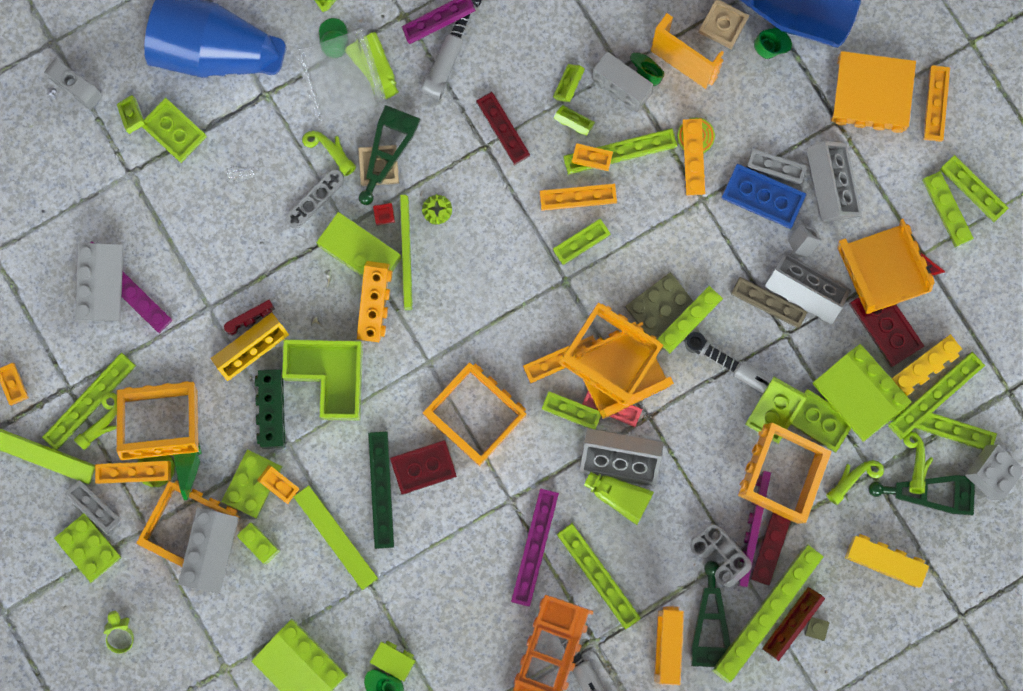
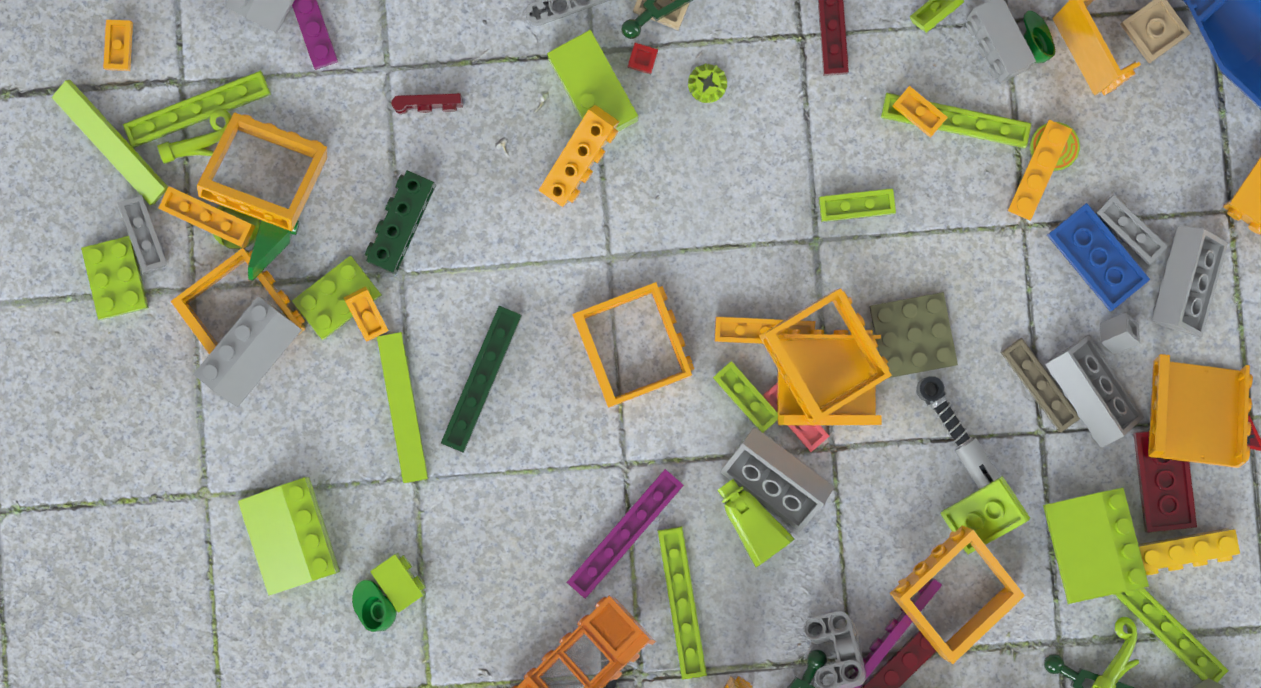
camera: 25 degrees right, 5 degrees up
lime piece [103,611,134,654] -> none
yellow brick [210,312,289,381] -> none
lime brick [237,522,280,565] -> none
lime piece [282,340,363,421] -> none
dark red plate [390,440,457,495] -> none
lime tile [400,195,413,311] -> none
light orange plate [540,184,617,211] -> none
lime plate [553,105,595,136] -> none
lime plate [657,286,723,354] -> none
green cap [754,28,792,59] -> none
lime plate [791,389,851,453] -> none
lime plant [826,460,884,505] -> none
lime tile [888,352,986,440] -> none

